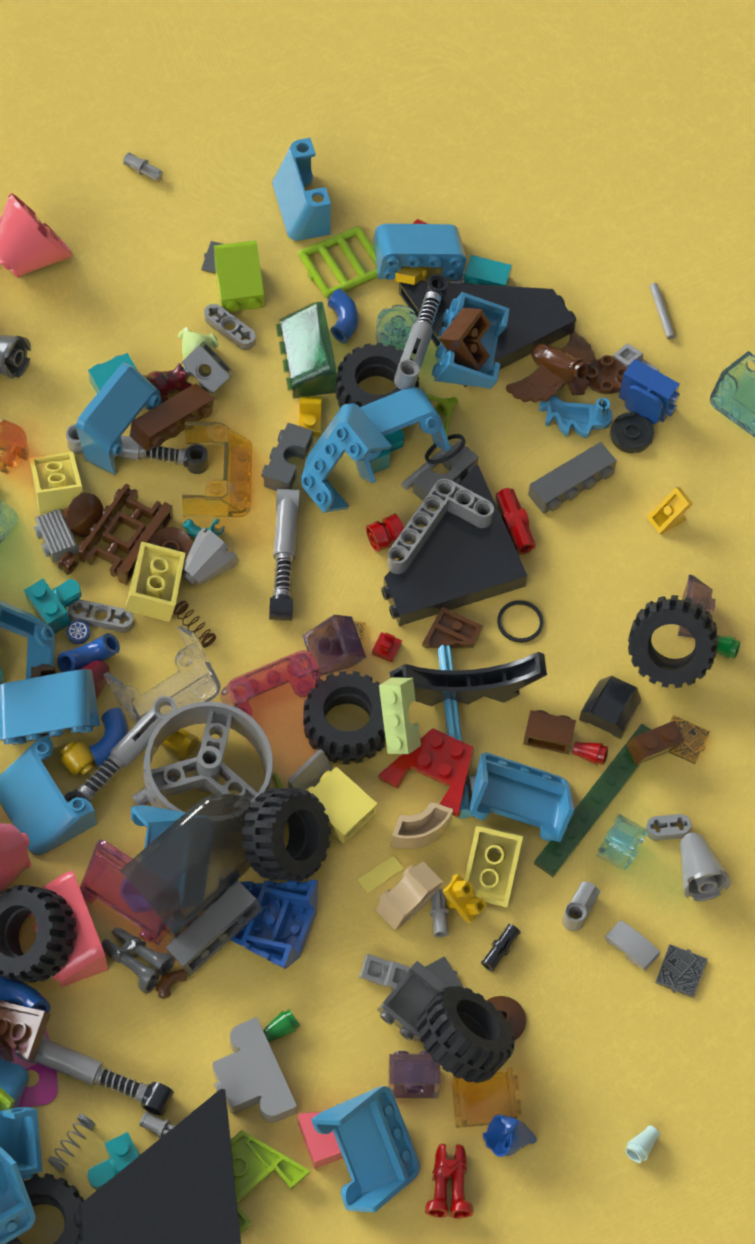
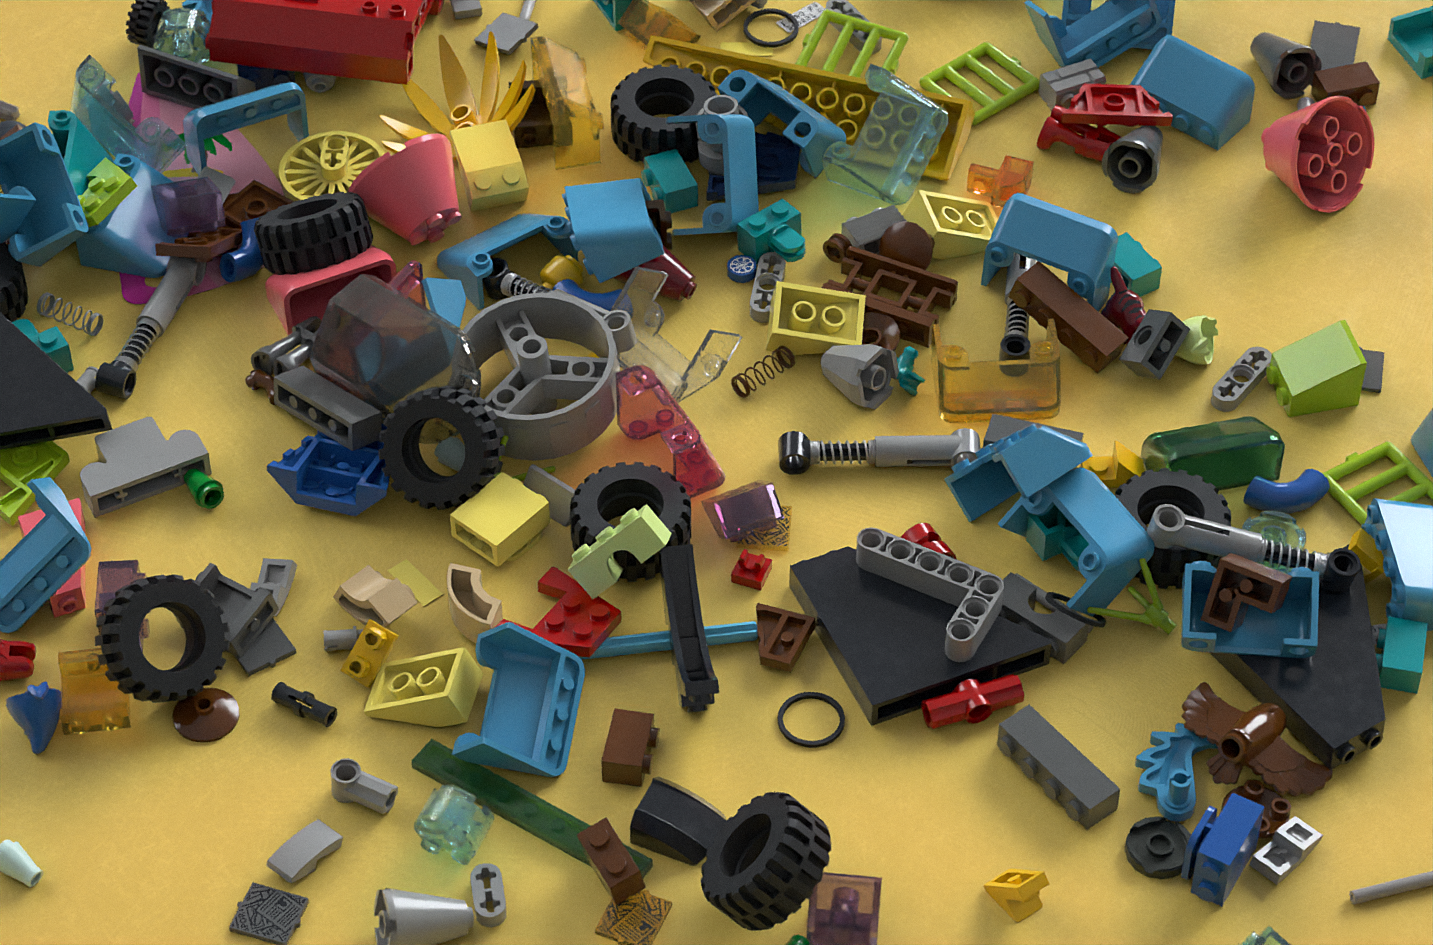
camera: 90 degrees right, 15 degrees down
blue cylinder [57,633,120,673] -> none
red cone [572,741,608,766] -> none

